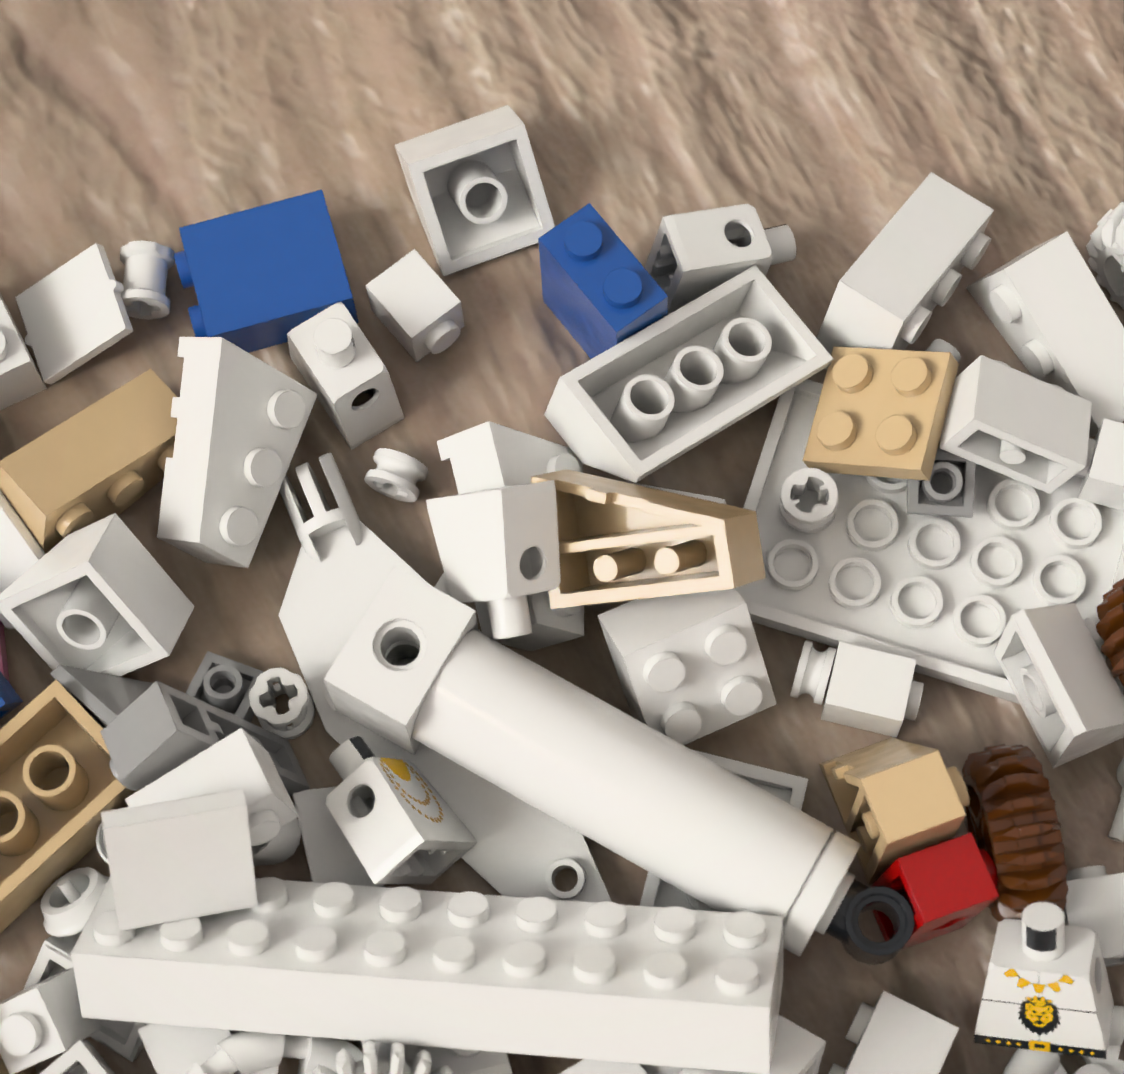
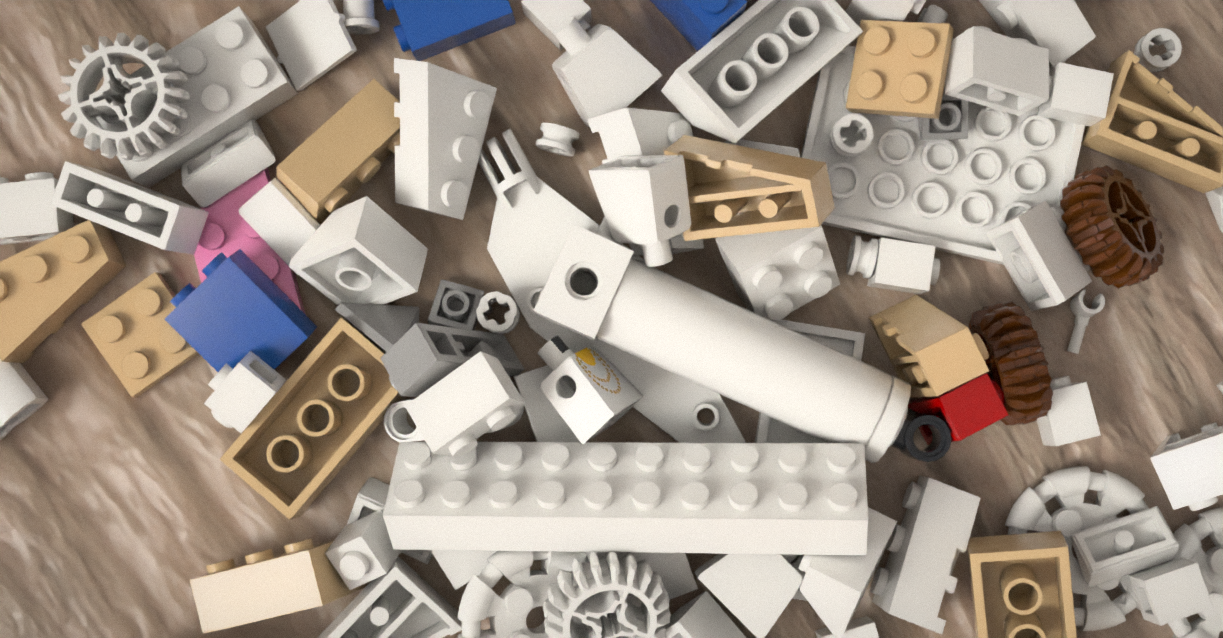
camera: 10 degrees left, 15 degrees up
white hat [40,867,110,937] -> none
white tile [101,788,258,931] -> none
white torso [287,302,404,450] -> none
torso [974,902,1114,1059] -> none
none -> white torso [552,16,662,132]

